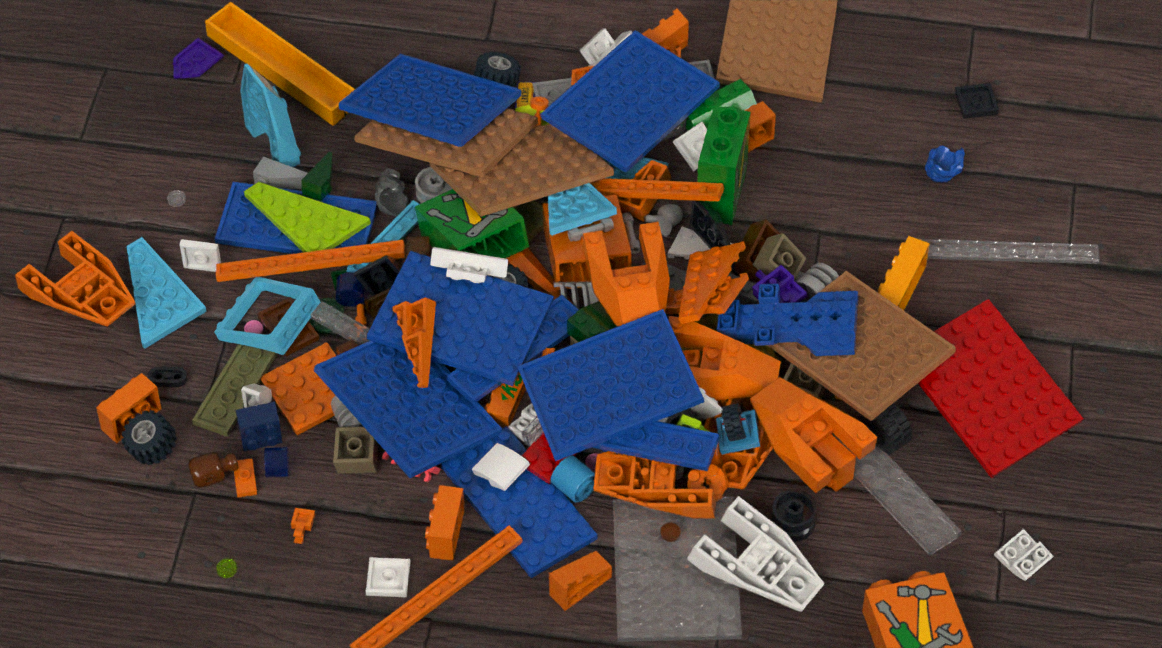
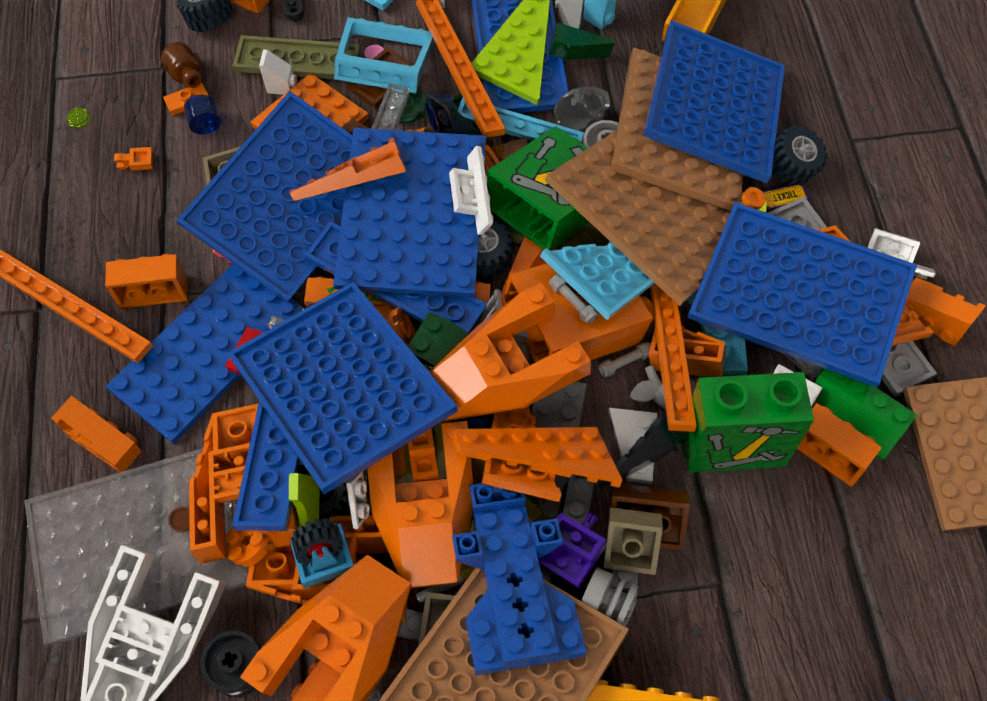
camera: 75 degrees right, 10 degrees up
dark blue brick [236,402,282,451] -> none
white tile [366,557,410,597] -> none
white slope [472,443,530,491] -> none
dark azure piece [551,455,595,503] -> none

